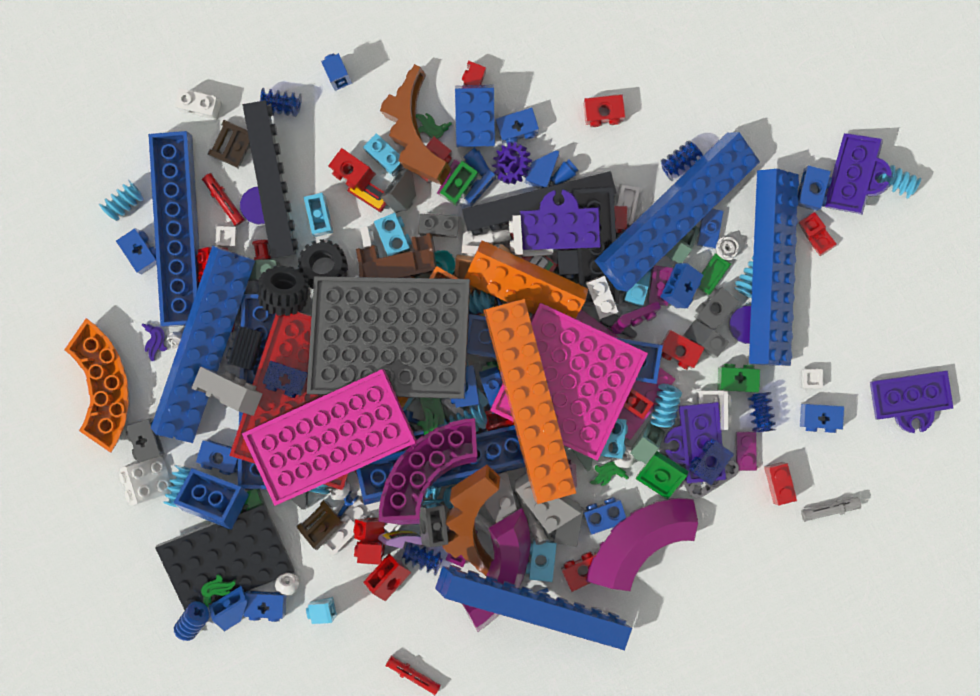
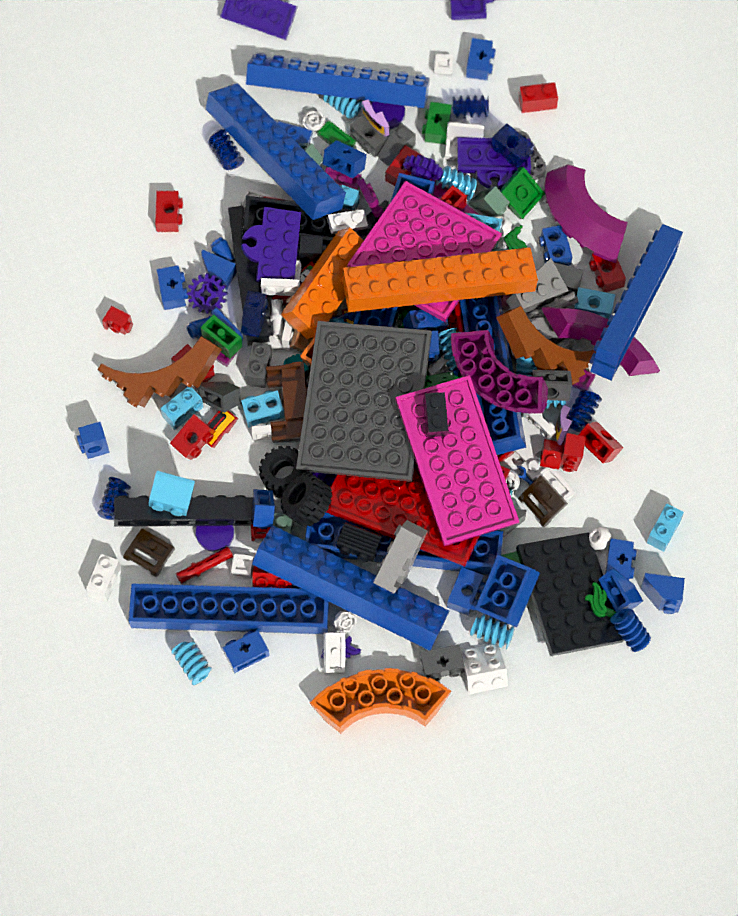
camera: 85 degrees left, 20 degrees down
clear blue brick [262,361,308,398] -> none
medium azure brick [304,193,334,237] -> none
medium azure slope [306,597,337,624] -> none
red pin [385,655,441,696] -> none
green piece [416,113,452,139] -> none
blue brick [455,85,495,147] -> none
magenta plate [736,432,757,471] -> none
blue brick [798,165,832,211] -> none
red slope [798,212,837,256] -> none
light grey pin [801,497,861,522] -> none
none -> medium azure slope [148,471,195,516]
none -> clear blue slope [241,291,268,337]
none -> blue slope [252,489,275,529]
none -> white plate [324,632,345,673]
none -> lavender slope [362,99,389,137]
none -> dark purple gear [403,155,443,181]
none -> black brick [423,392,448,437]
none -> blue slope [641,573,685,614]
none -> medium azure brick [647,503,684,552]

